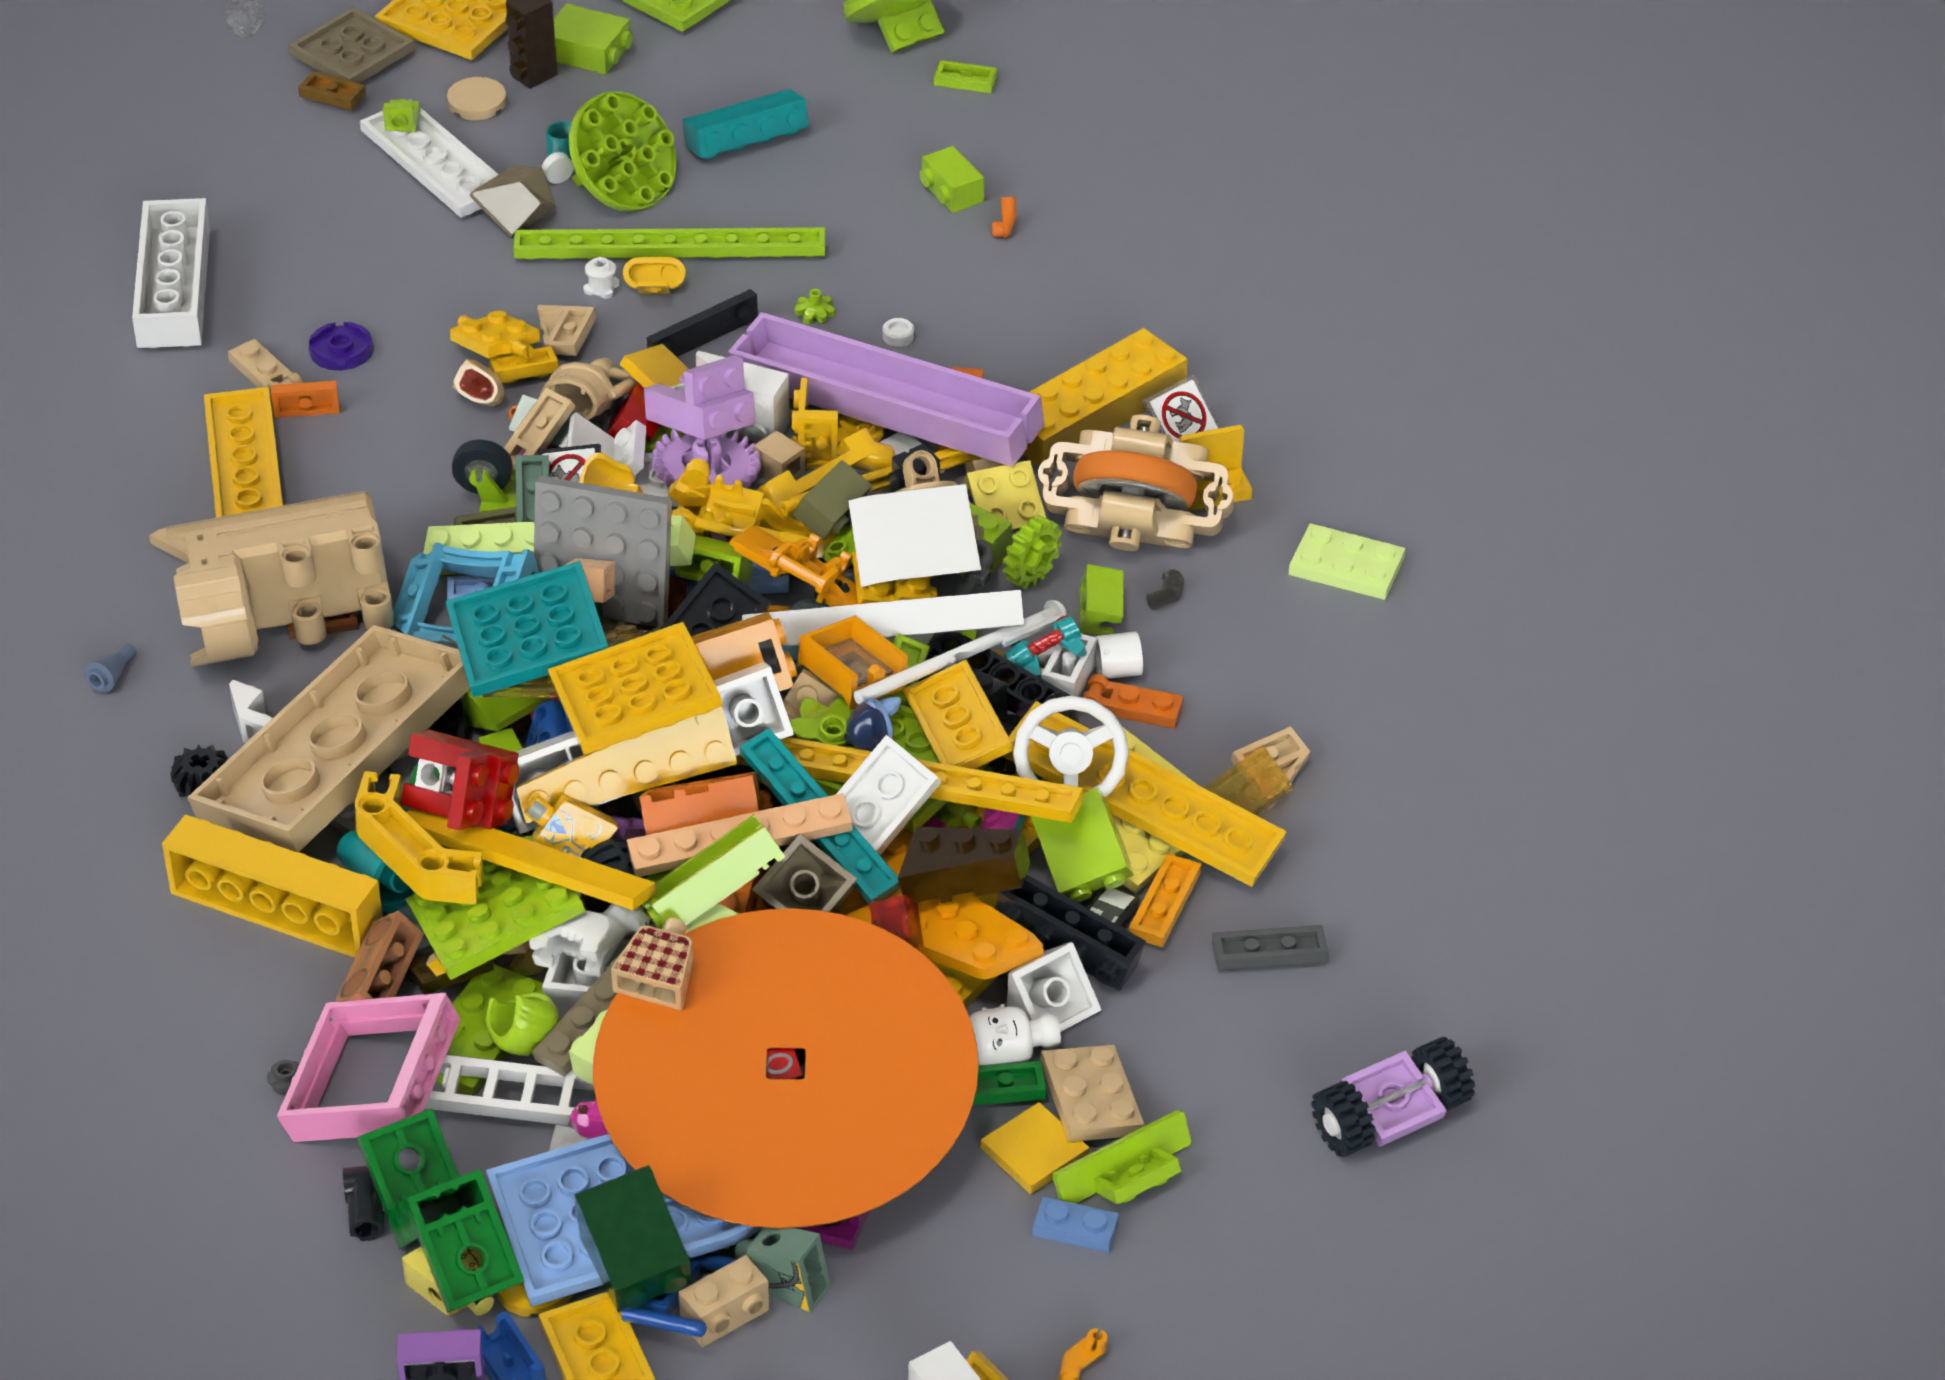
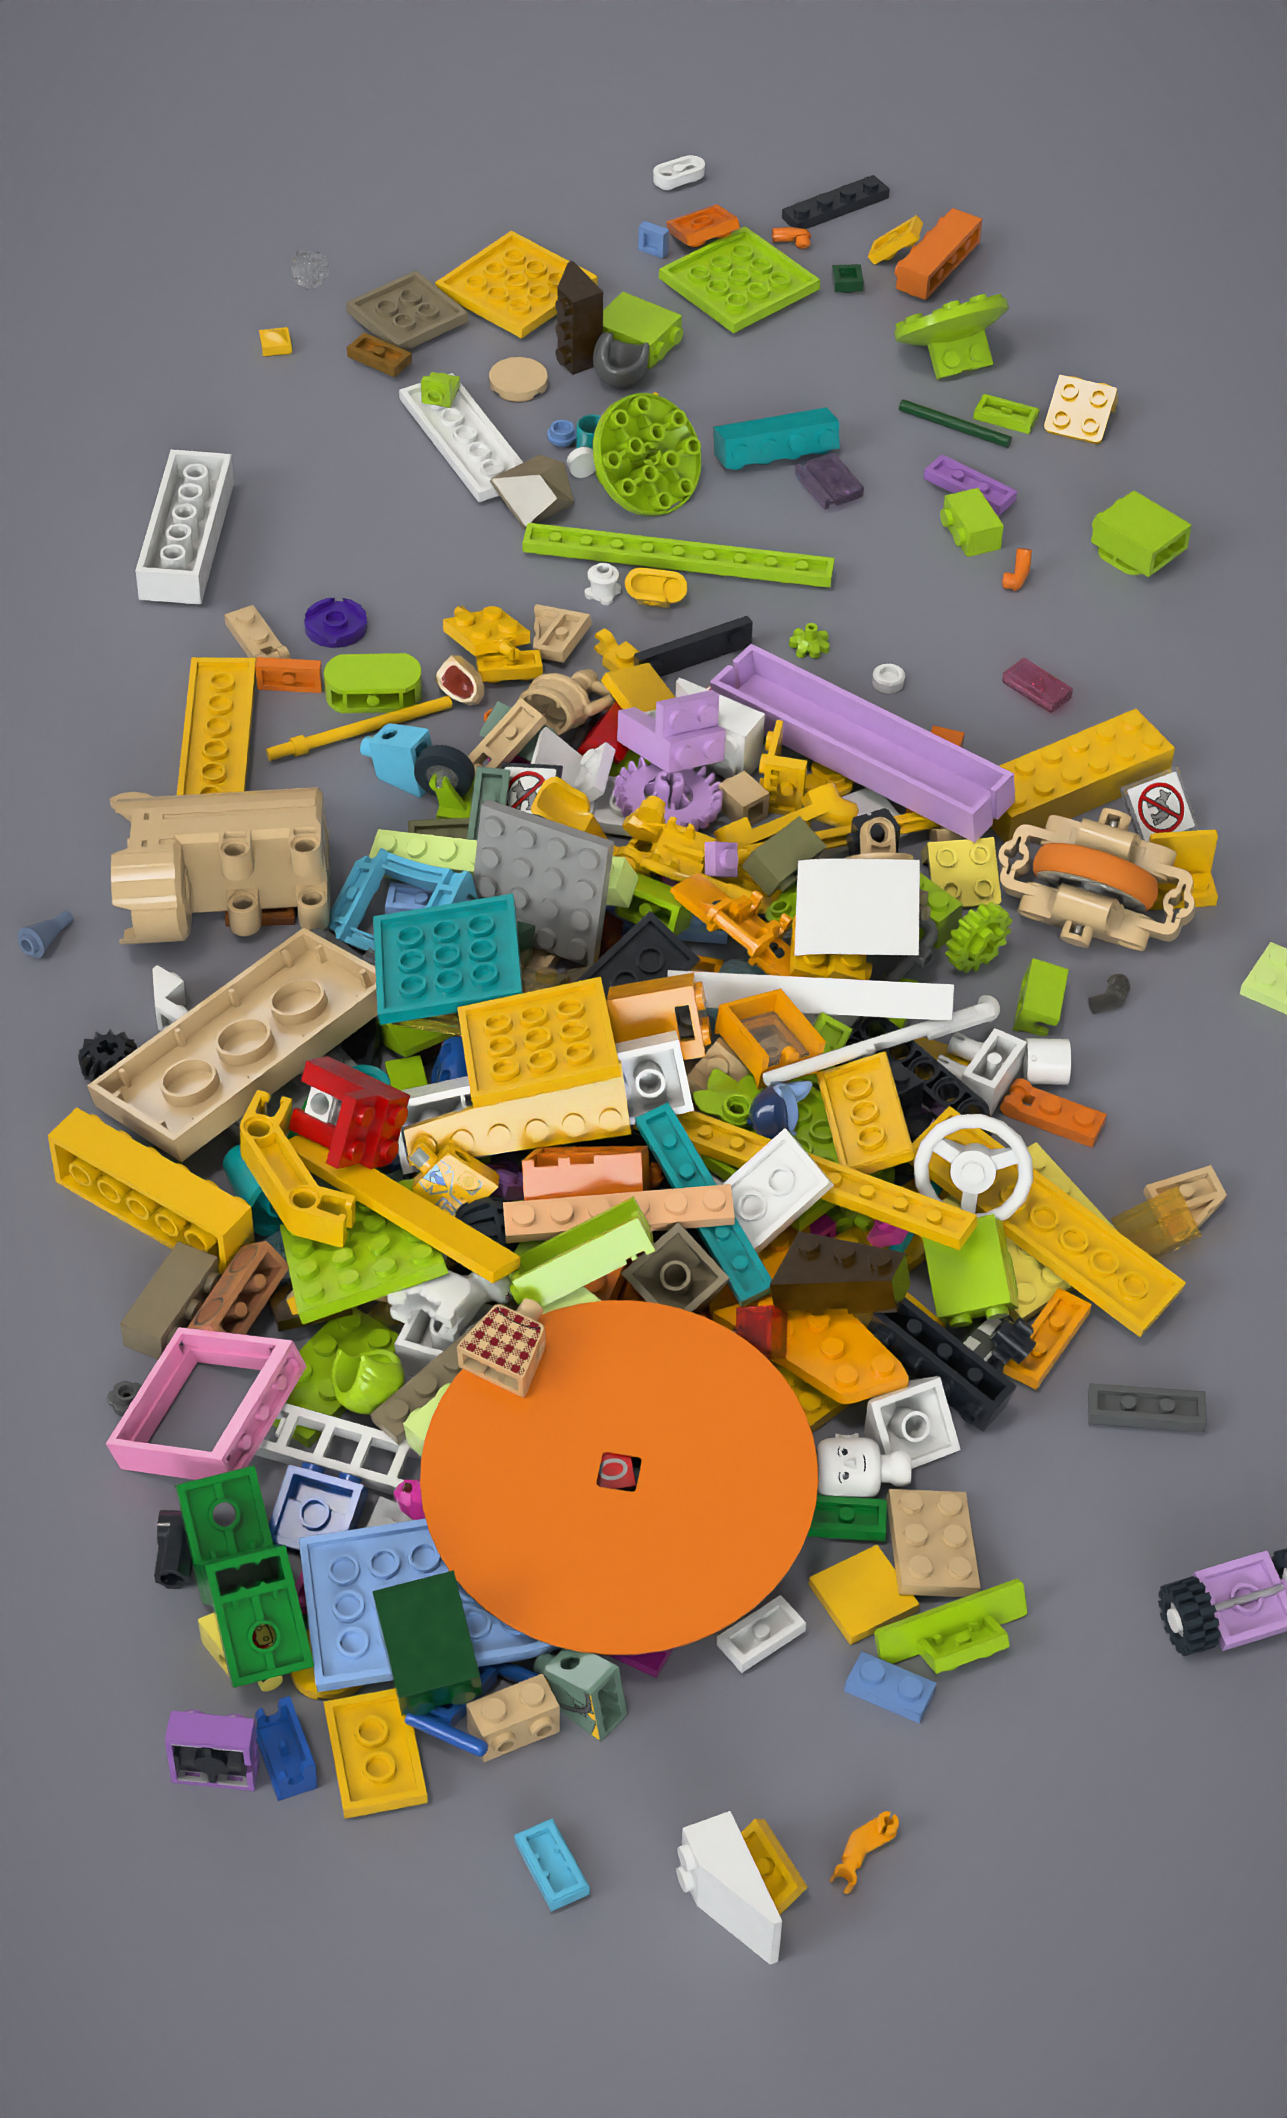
camera: 10 degrees right, 5 degrees up
light nougat brick [566,558,615,603] -> none
teal piece [1004,616,1087,678] -> none
none -> dark tan brick [120,1241,222,1360]
none -> yellow tile [259,327,292,356]
none -> yellow bar [266,695,452,761]
none -> plate [269,1462,369,1552]
none -> lime brick [324,653,422,714]
none -> medium azure torso [360,723,439,798]
none -> medium blue plate [547,420,577,447]
none -> dark grey piece [593,332,649,388]
none -> yellow plate [594,628,640,671]
none -> lavender plate [705,841,738,878]
none -> white plate [716,1595,806,1673]
none -> clear purple plate [795,453,864,510]
none -> dark green bar [899,399,1012,448]
none -> medium lavender plate [924,454,1017,516]
none -> black gear [988,1317,1036,1365]
none -> clear pink plate [1002,658,1073,713]
none -> bracket [1044,375,1118,444]
none -> lime brick [1091,490,1192,577]

